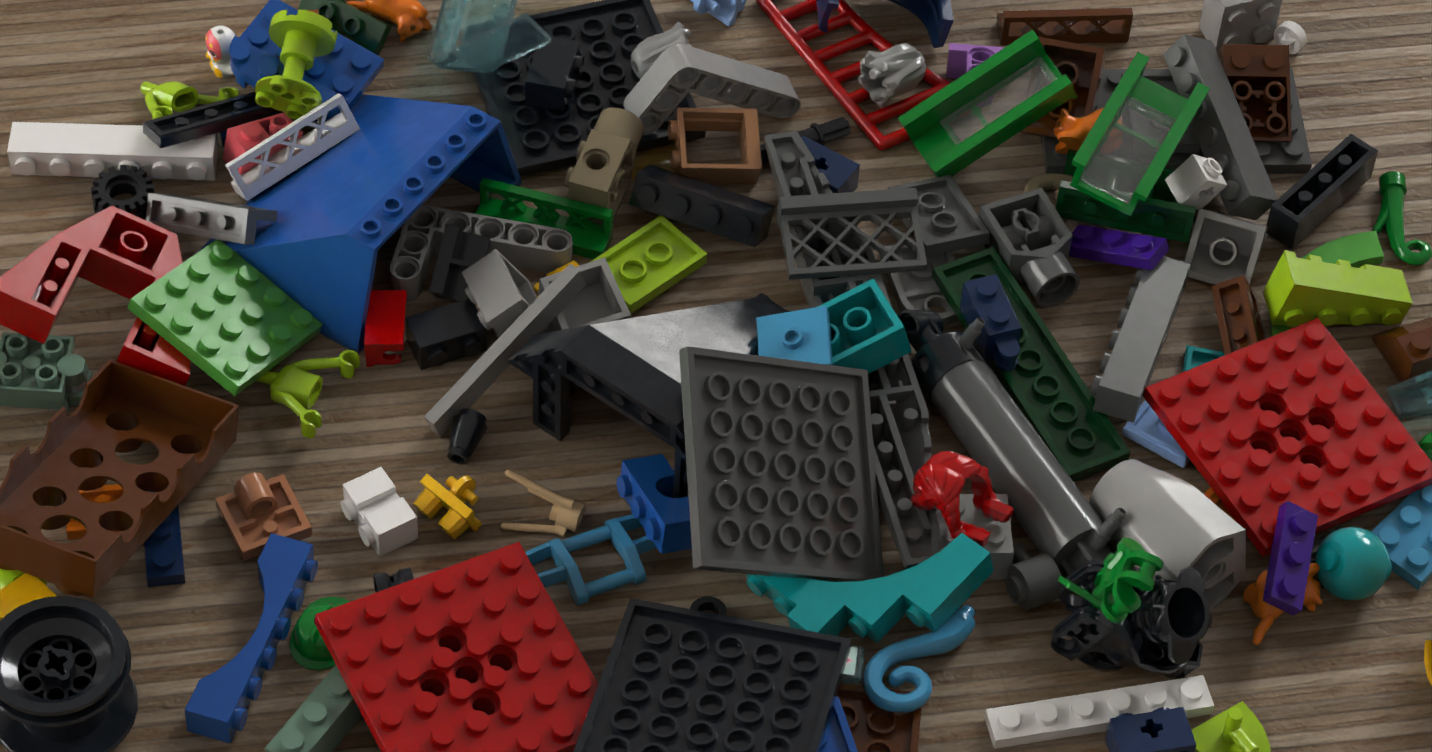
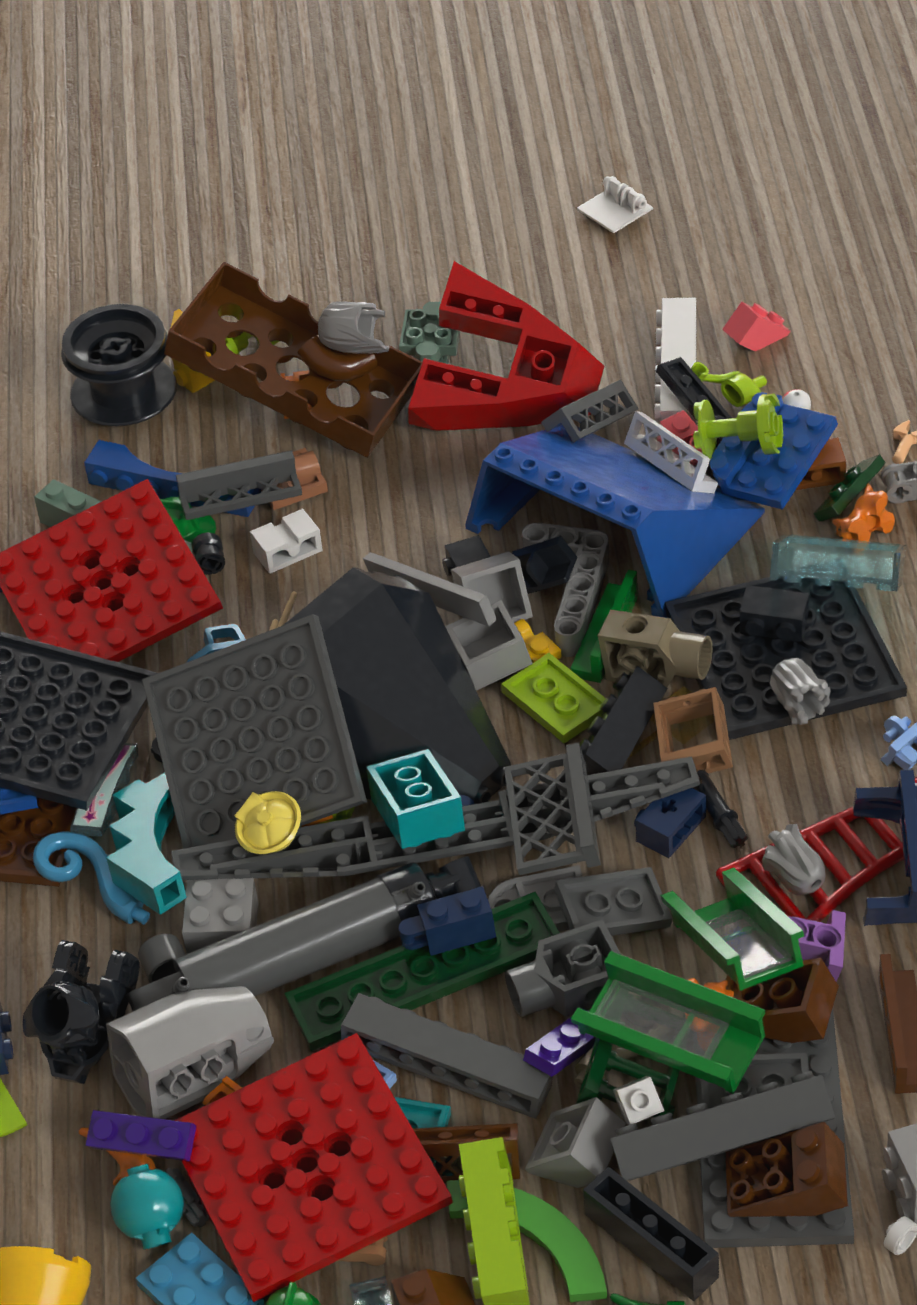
camera: 100 degrees right, 5 degrees down
black tyre [91,165,154,219] -> none
bright green plate [127,239,323,396] -> none
dark blue plate [144,491,186,587] -> none
lime piece [256,350,360,439] -> none
red hinge [364,290,407,367] -> none
yellow hips [413,474,482,540] -> none
light grey beam [623,44,801,135] -> none
dark azure plate [756,306,833,365] -> none
red hair [911,451,1014,547] -> none
white plate [984,675,1214,749] -> none
green piece [1058,537,1164,623] -> none
none -> dark grey fence [176,450,302,520]
none -> light yellow piece [234,791,301,854]
none -> reddish brown cylinder [297,335,377,381]
none -> light grey hair [318,301,390,354]
none -> coral slope [722,302,791,352]

